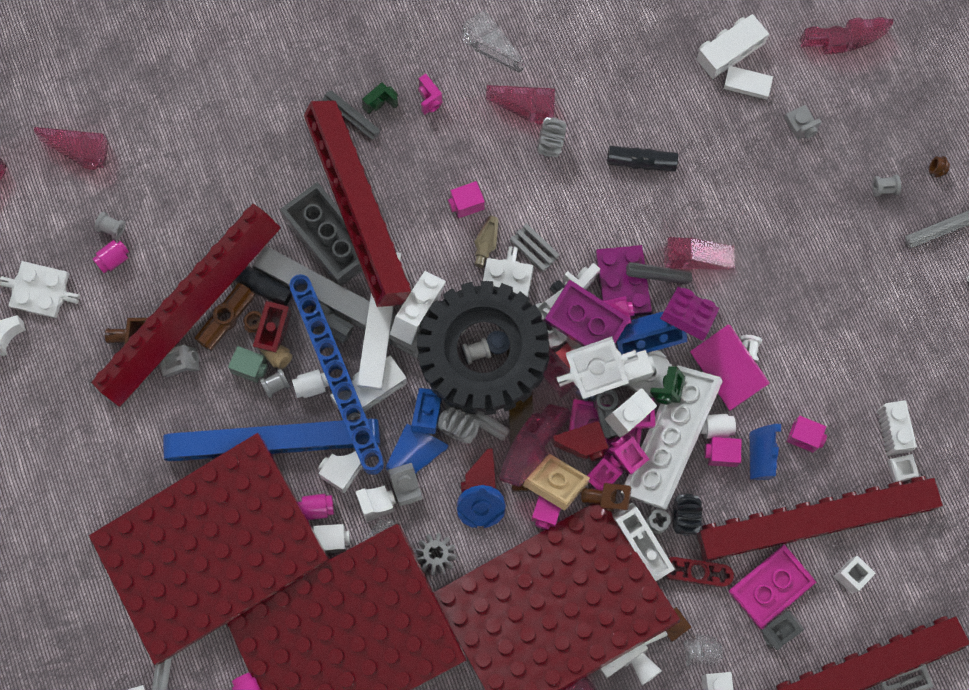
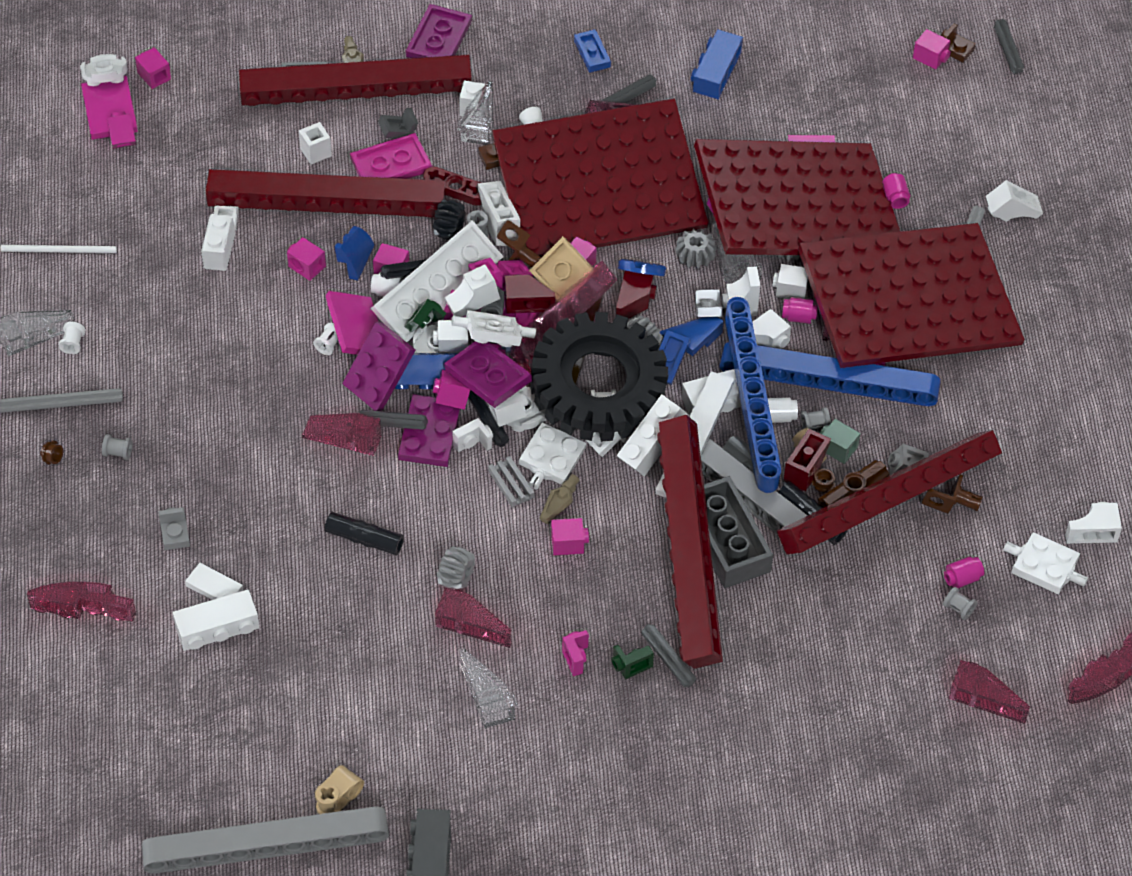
camera: 160 degrees left, 20 degrees down
none -> black axle [380,259,427,279]

